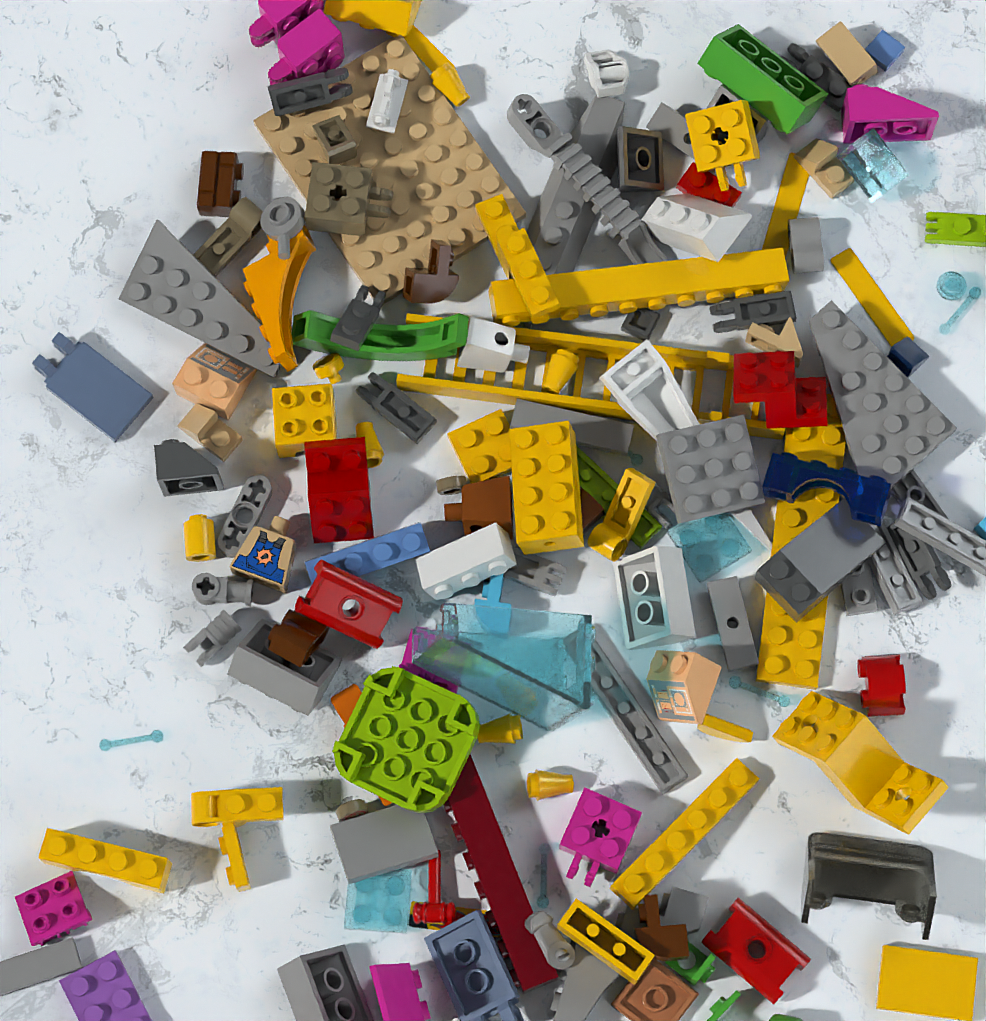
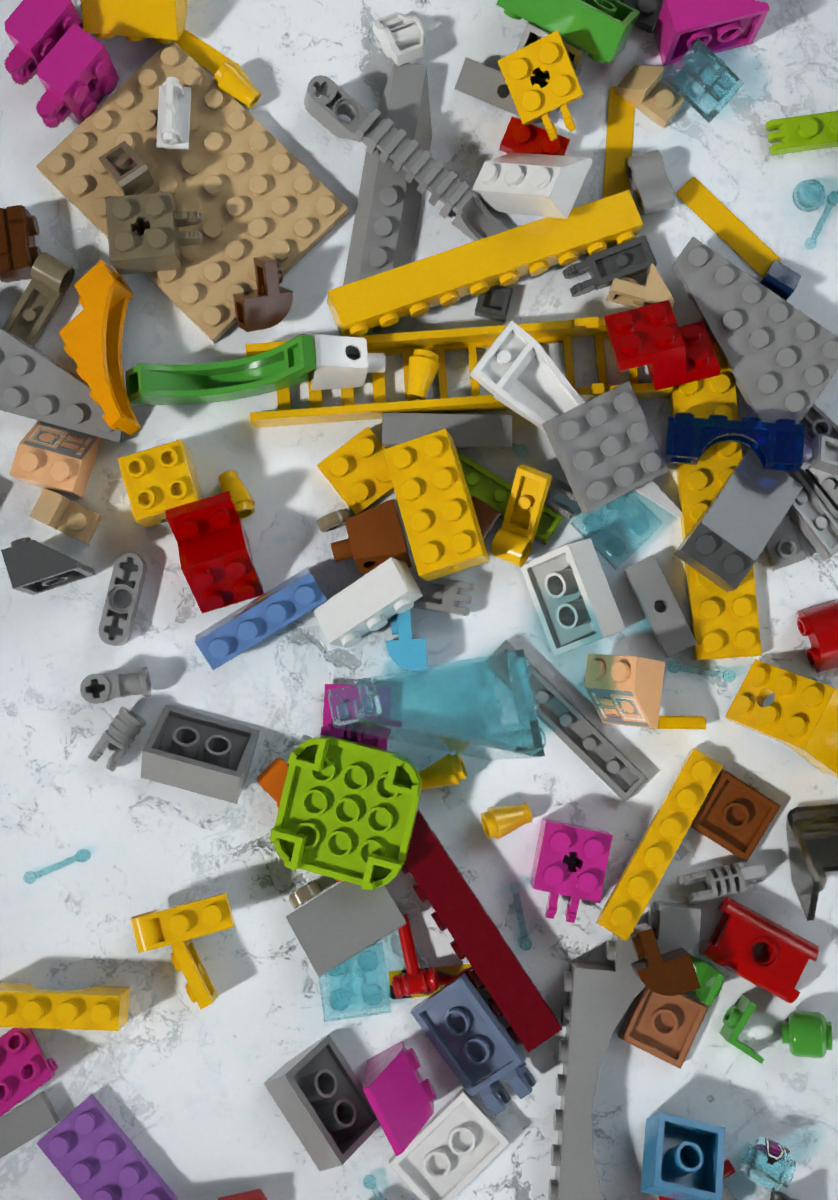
camera: 15 degrees left, 10 degrees up
yellow brick [183,514,216,562] -> none
torso [230,516,296,594] -> none
light grey piece [260,197,305,260] -> none
dark grey hinge [267,67,353,116] -> none
reddish brown brick [268,609,330,667] -> none
red piece [295,560,403,649] -> none
yellow tile [312,353,344,384] -> none
dark grey hinge [330,284,386,351] -> none
dark grey hinge [355,372,437,444] -> none
yellow bracket [475,194,560,320] -> none
light grey piece [525,911,575,969] -> none
yellow brick [557,898,655,985] -> none
flat silver slope [617,126,664,192] -> none
none -> light grey hinge [678,861,768,906]
none -> dark orange tile [690,769,781,862]

